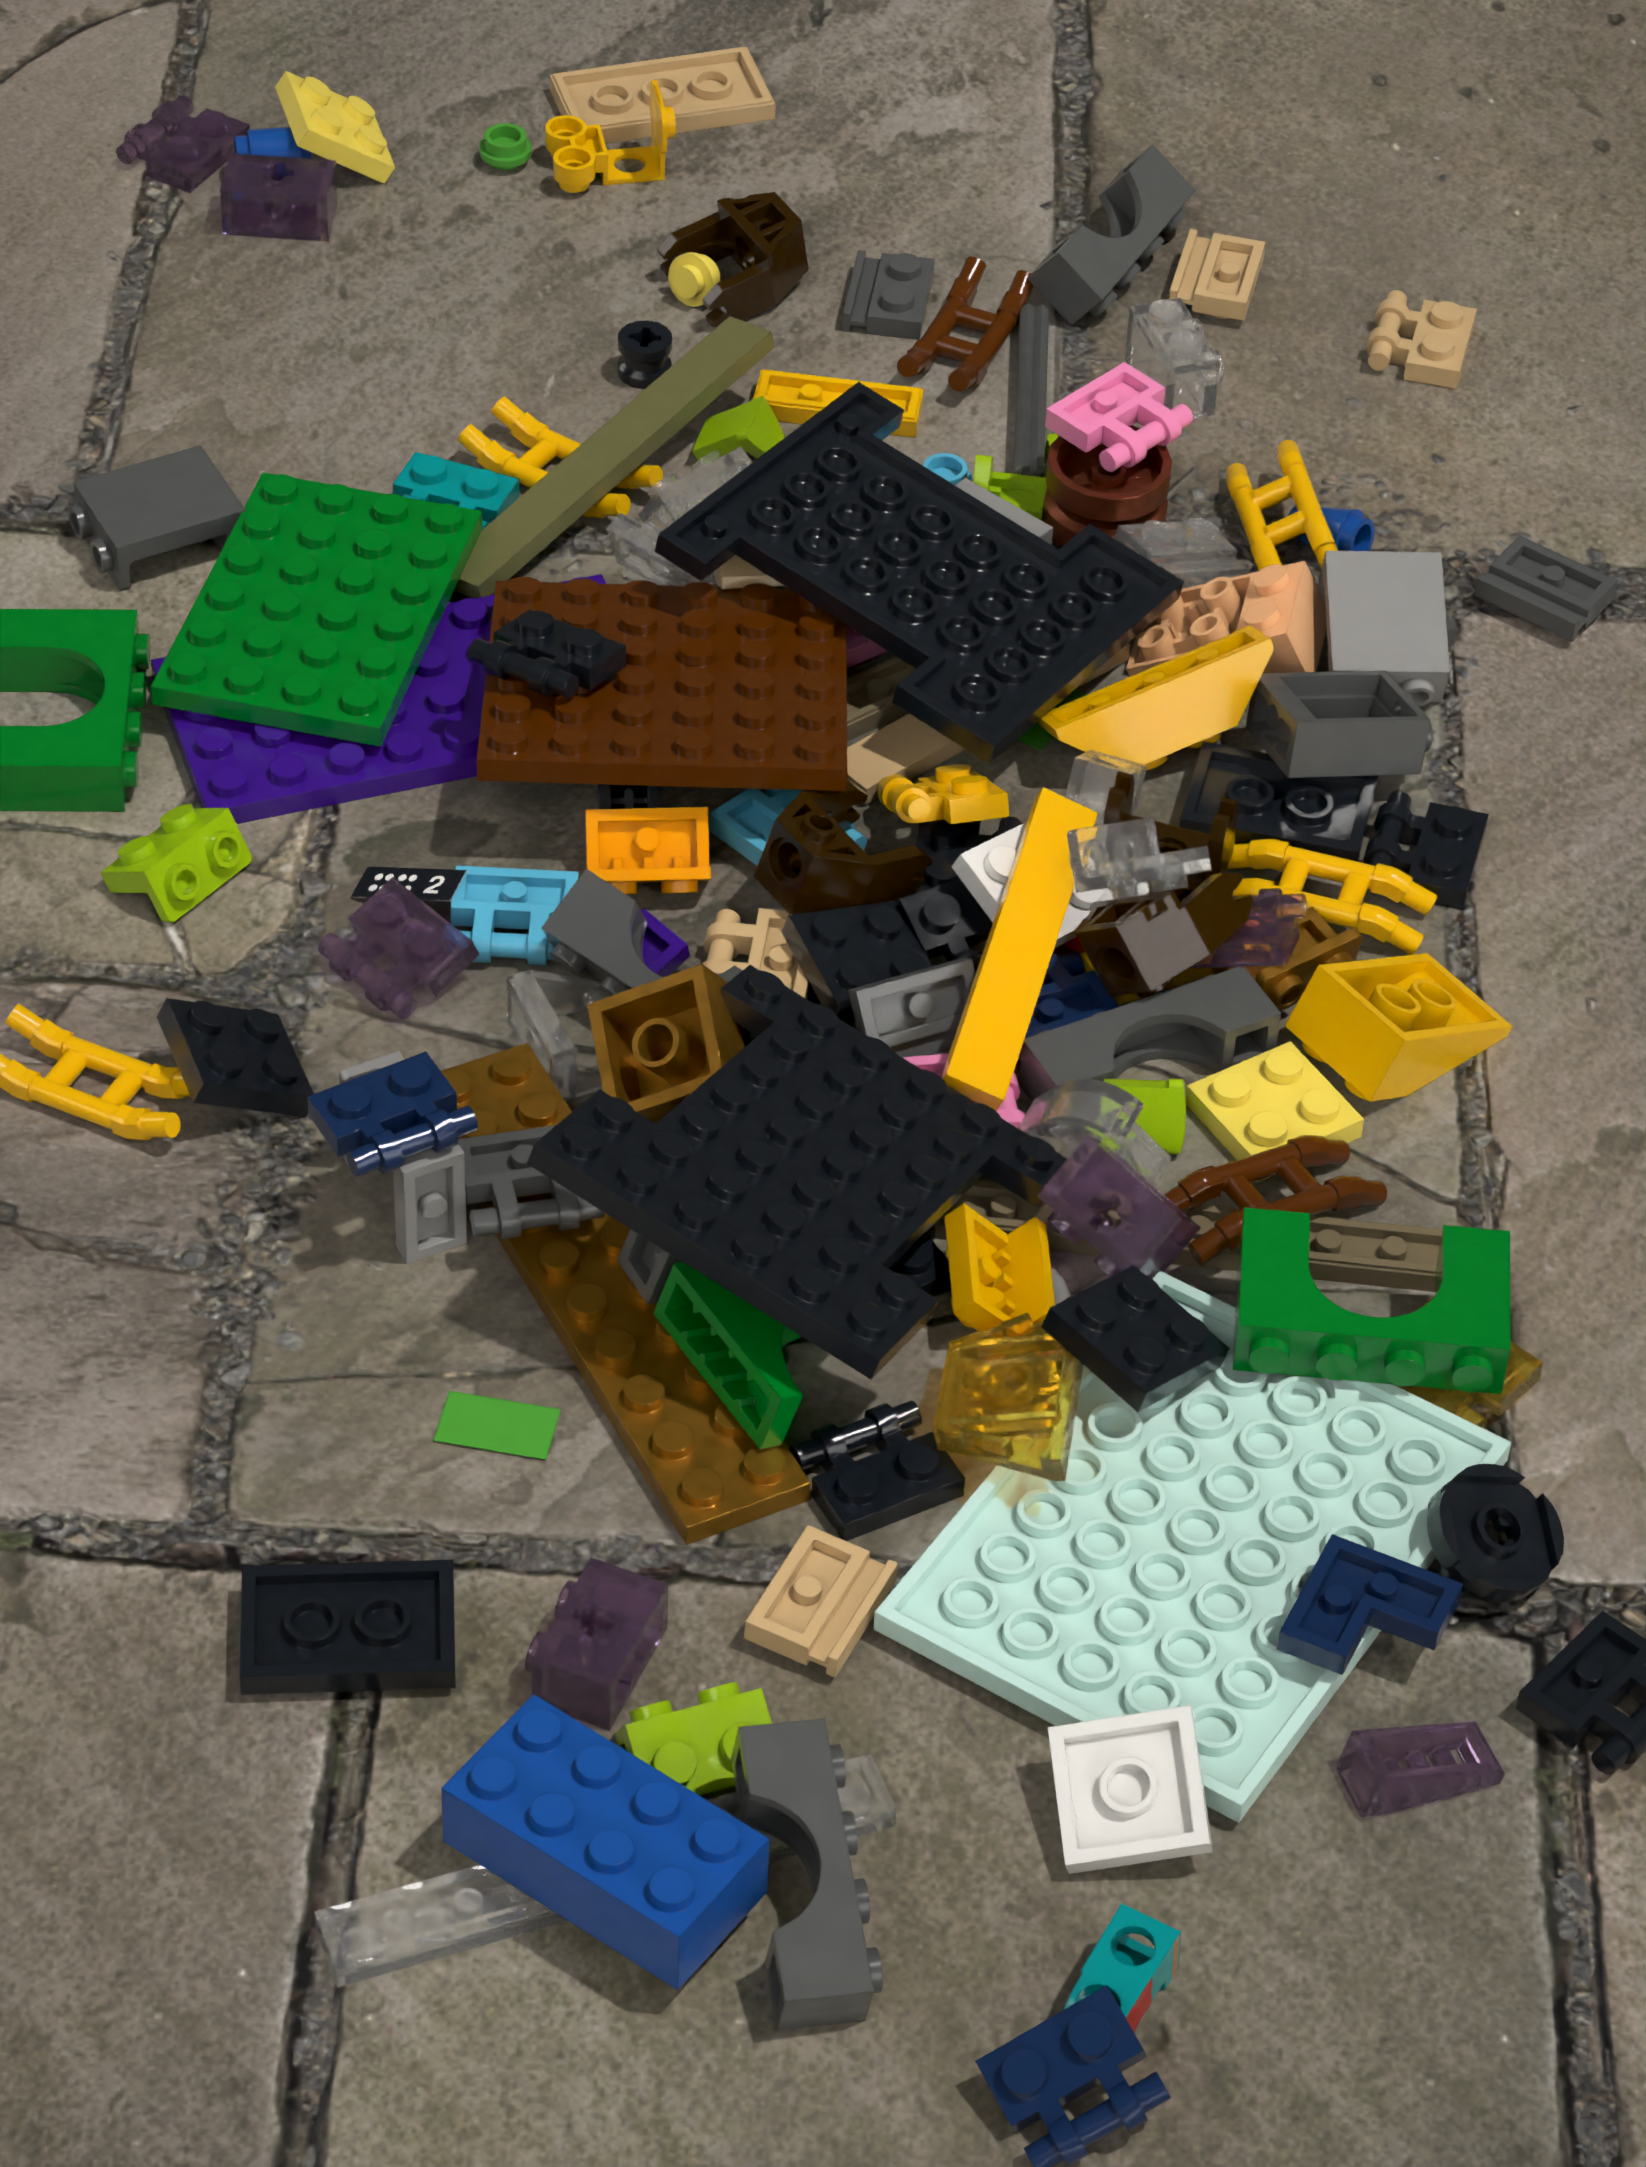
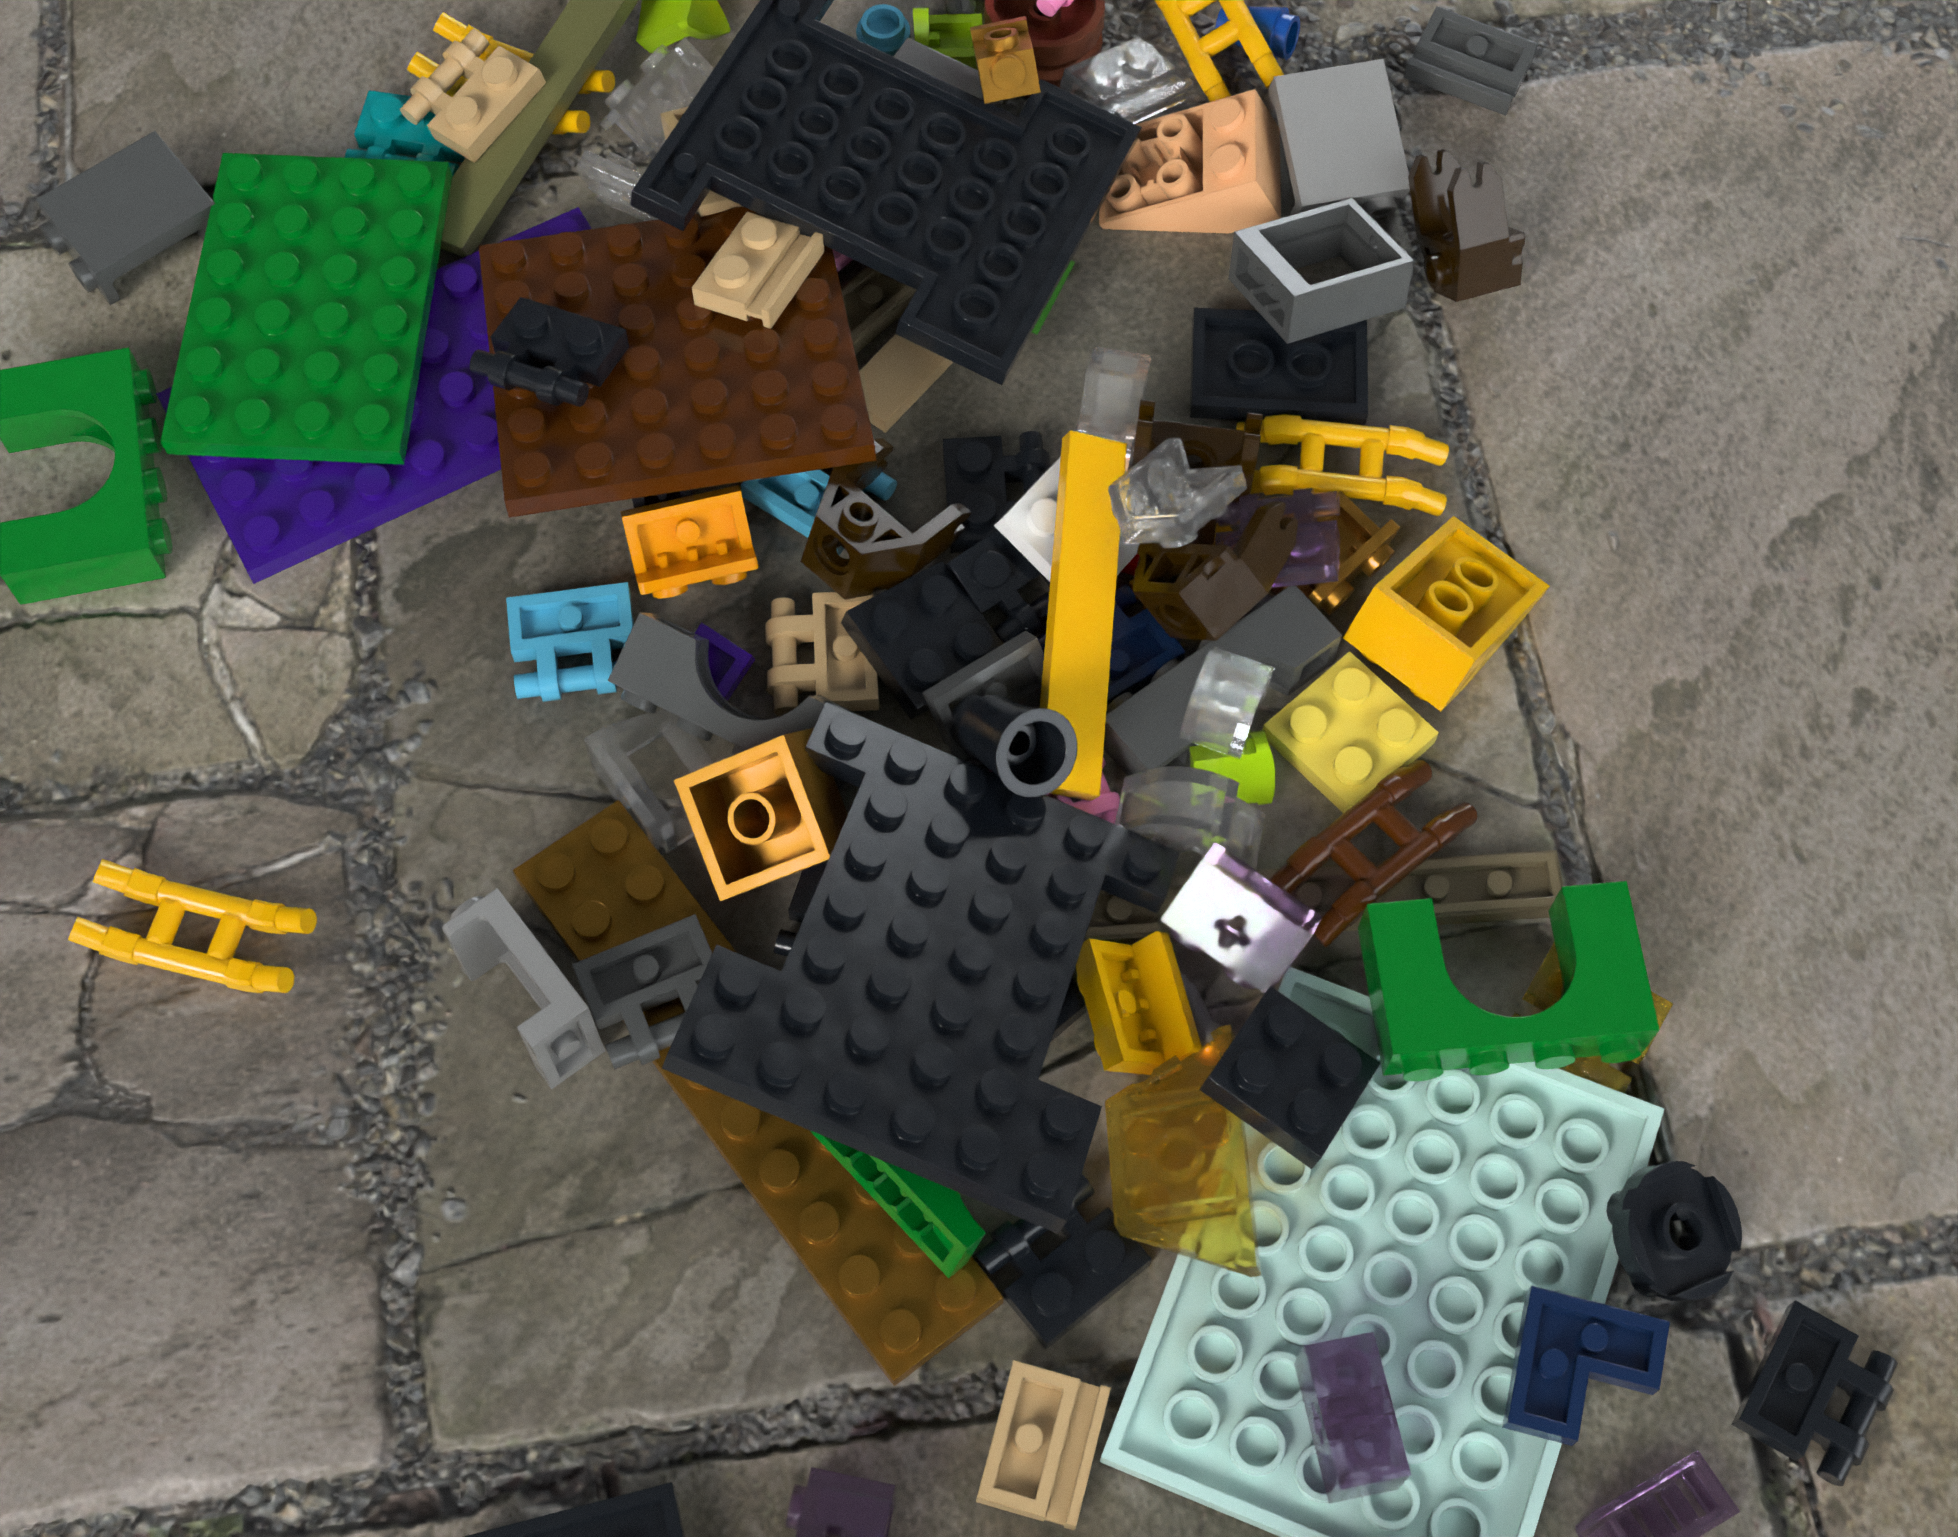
camera: 10 degrees left, 20 degrees up
lime bracket [100,804,252,922] -> none
black plate [157,998,314,1117] -> none
dark blue plate [307,1051,478,1177] -> none
clear purple plate [318,877,480,1019] -> none
black sticker [351,867,467,901] -> none
bright green sticker [433,1391,561,1460] -> none
yellow plate [877,764,1009,824] -> none
yellow wedge [1038,625,1274,771] -> none
black plate [1363,791,1489,910] -> none
none -> tan plate [400,29,546,163]
none -> tan plate [692,212,825,329]
none -> black plant [950,694,1077,797]
none -> pearl gold brick [970,16,1041,104]
none -> clear brick [1179,647,1275,760]
none -> clear purple brick [1294,1332,1411,1504]
none -> dark brown piece [1408,149,1525,302]

